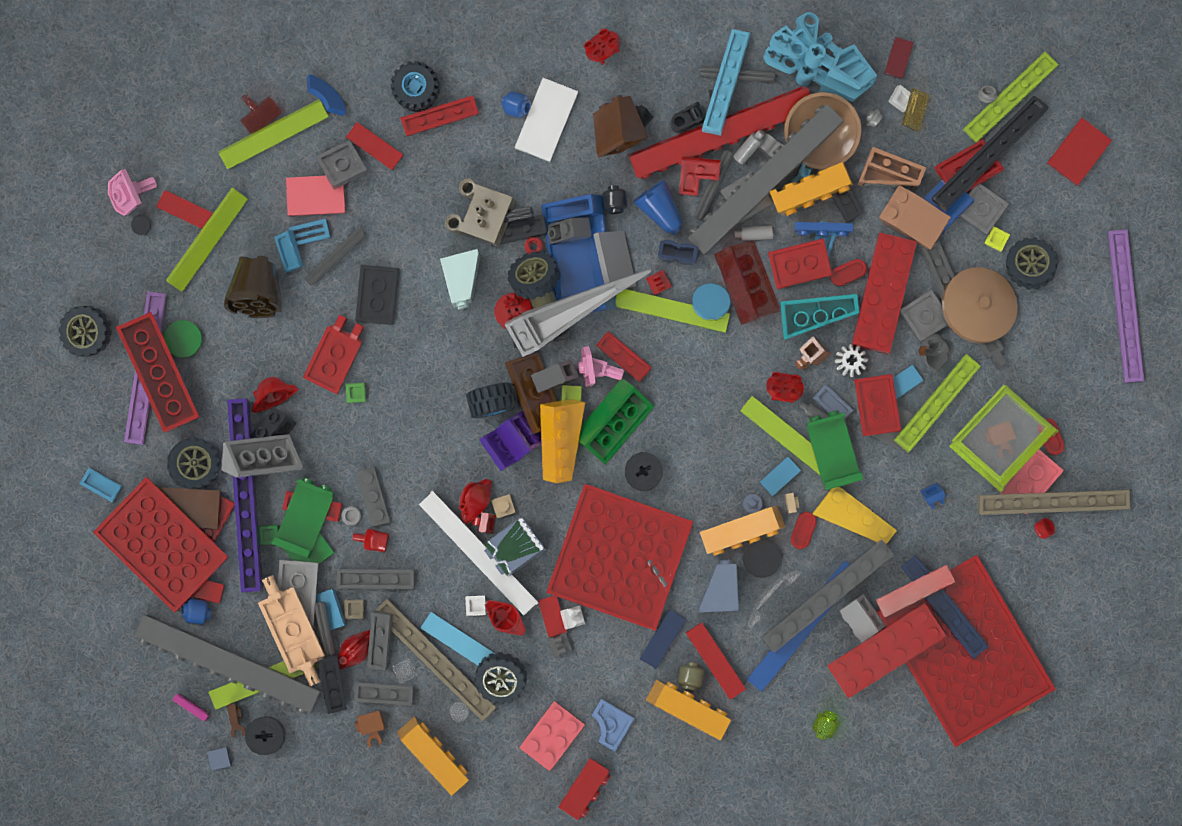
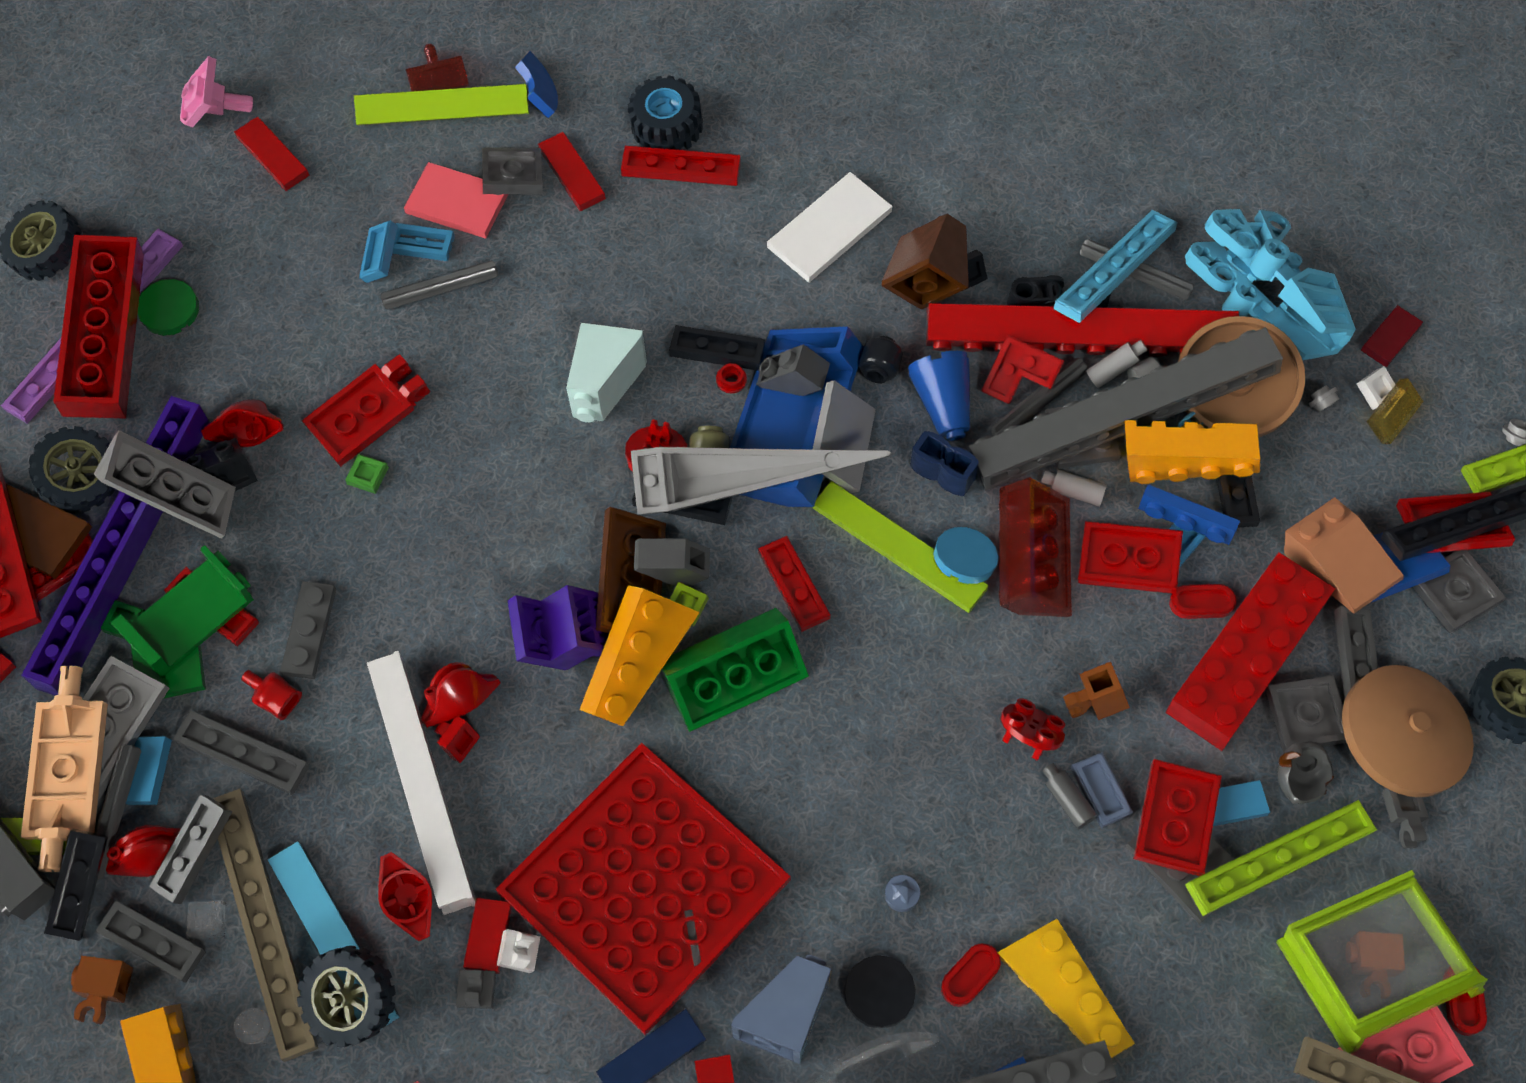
camera: 20 degrees right, 20 degrees down
black tile [131,216,151,236] -> none
lime tile [166,188,248,292] -> none
dark brown cone [224,256,282,318] -> none
light grey tile [342,506,361,526] -> none
dark tan tile [344,599,364,619] -> none
black tile [355,265,399,325] -> none
dark tan piece [445,179,534,247] -> none
white plate [465,596,486,616] -> none
black wheel [466,382,518,419] -> none
slope [484,517,546,576] -> none
tan plate [491,494,516,519] -> none
blue head [501,91,531,118] -> none
black wheel [508,251,560,299] -> none
bright pink piece [578,346,624,388] -> none
red plate [584,28,620,65] -> none
black piece [625,452,663,491] -> none
red tile [646,270,671,296] -> none
light orange wedge [700,505,785,556] -> none
lime tile [740,396,820,475] -> none
dark azure tile [759,457,801,496] -> none
teal wedge [779,294,859,340] -> none
tan plate [785,493,799,514] -> none
green panel [805,410,864,490] -> none
white gear [835,344,868,377] -> none
nougat wedge [857,147,926,189] -> none
blue tile [920,483,946,509] -> none
neon yellow tile [984,226,1010,252] -> none

